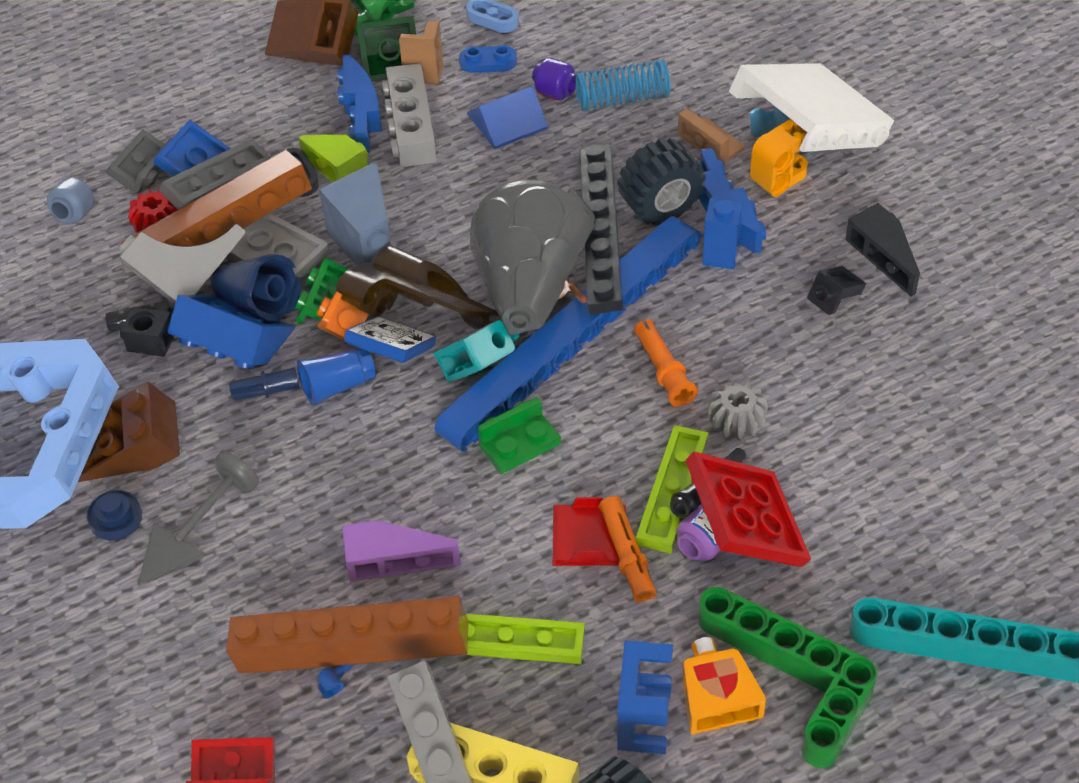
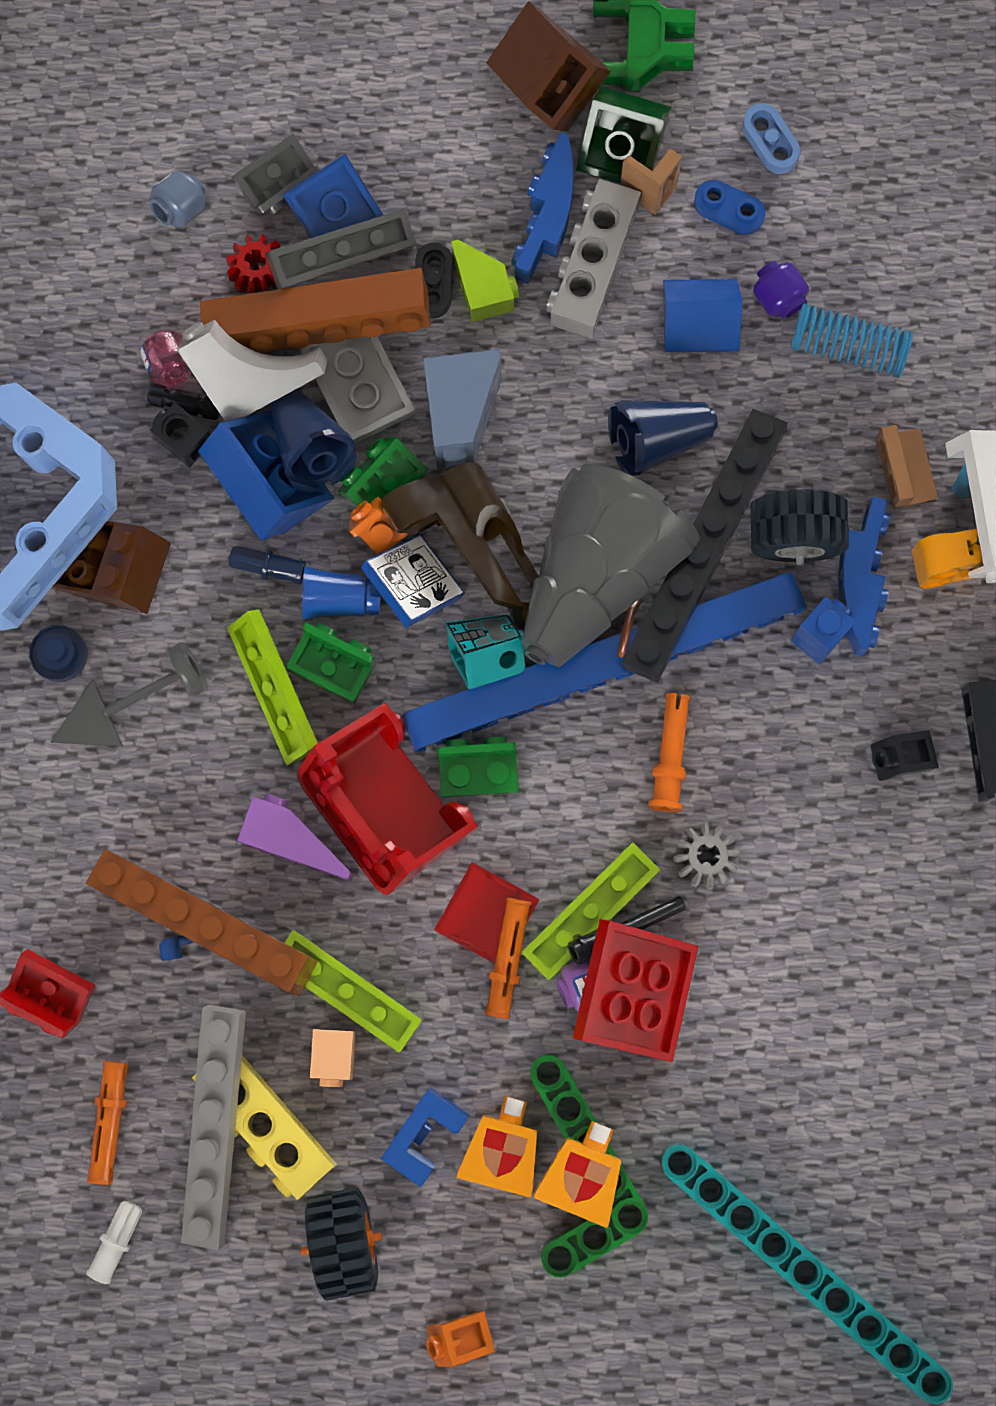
camera: 30 degrees right, 30 degrees up
none -> clear pink head [140,330,192,387]
none -> lime plate [227,609,318,766]
none -> green bracket [285,623,376,705]
none -> red windscreen [297,703,478,895]
none -> light nougat brick [310,1029,356,1087]
none -> light orange torso [533,1121,621,1228]
none -> dark blue cone [608,400,718,476]

